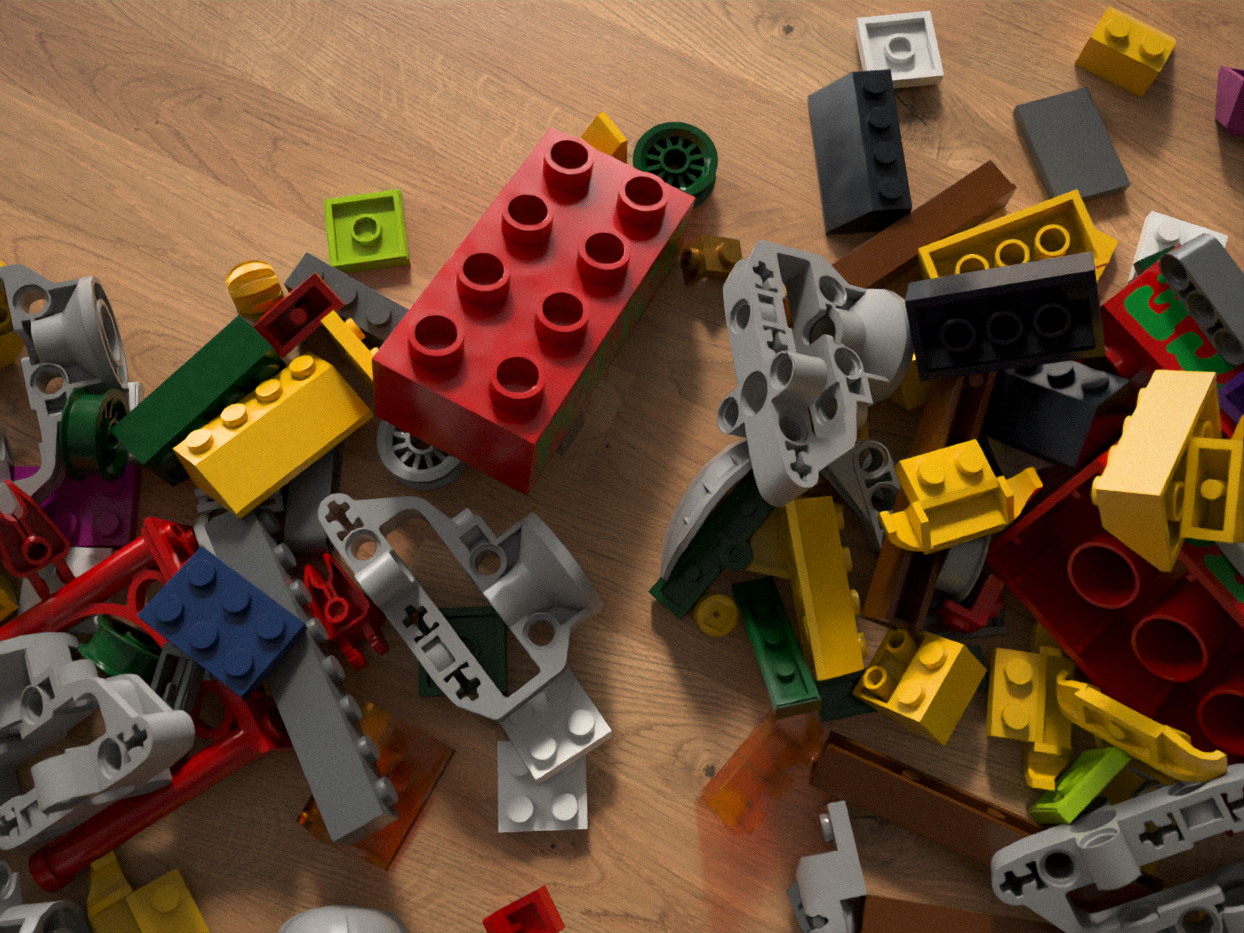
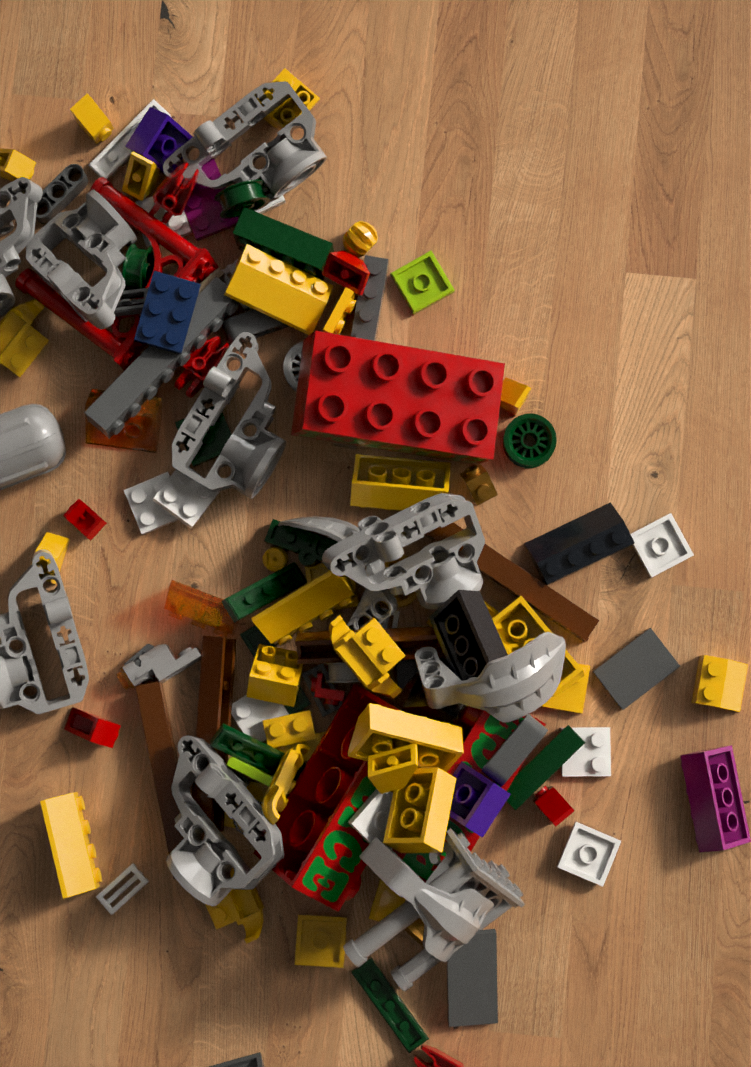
camera: 75 degrees right, 10 degrees up
none -> dark green tile [210,723,306,781]
none -> white plate [231,695,289,742]
none -> yellow slope [350,454,451,510]
none -> light grey piece [415,632,566,722]

